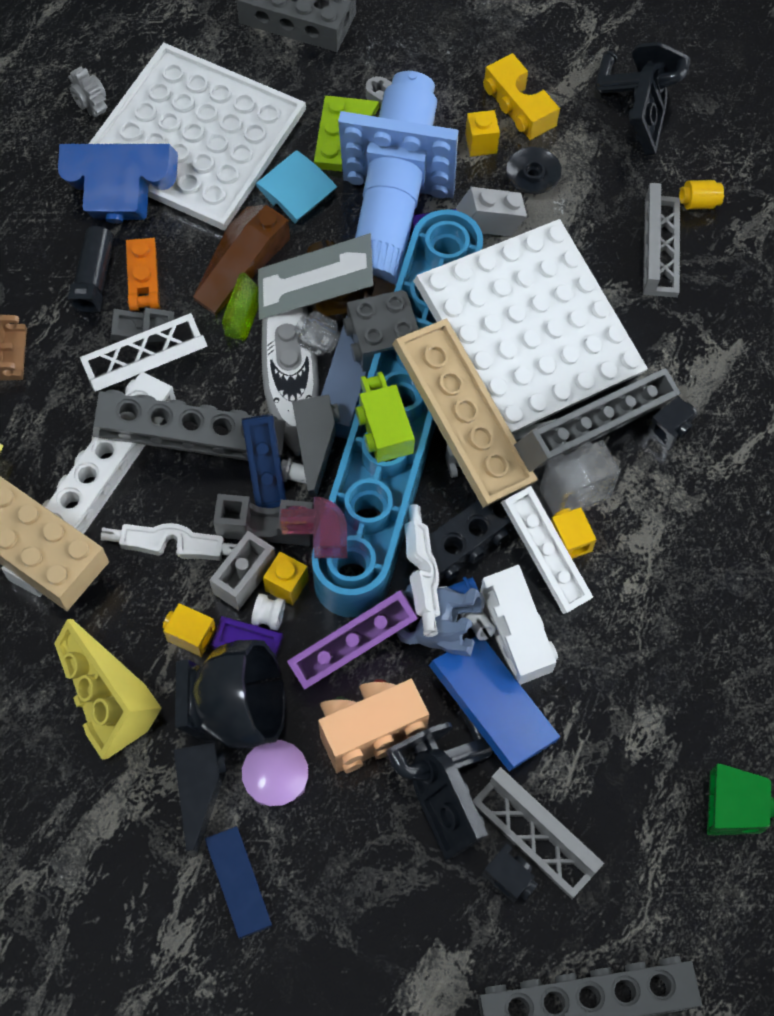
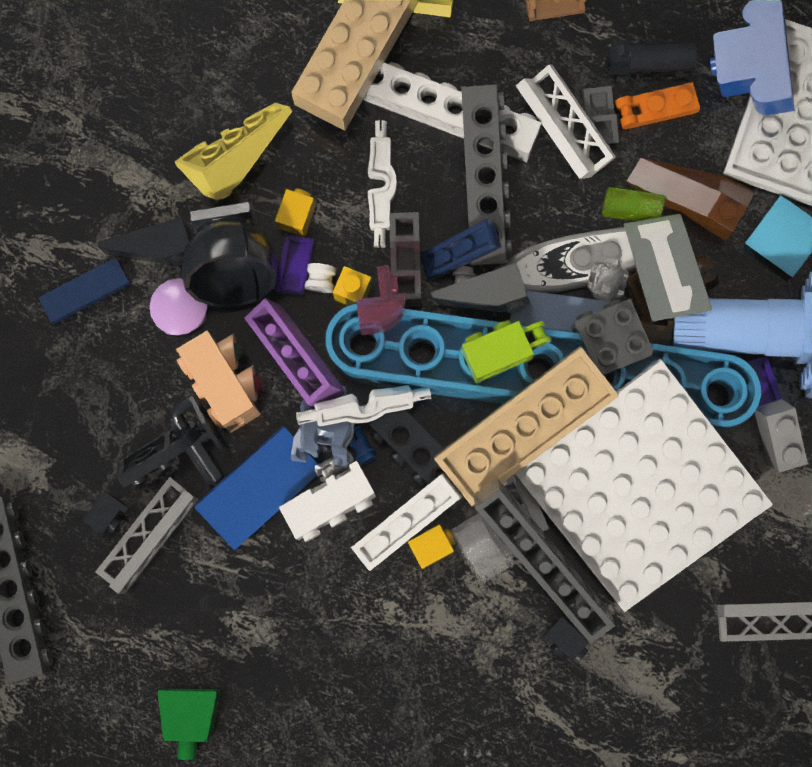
camera: 90 degrees right, 15 degrees up
light grey brick [209,531,276,611] -> none

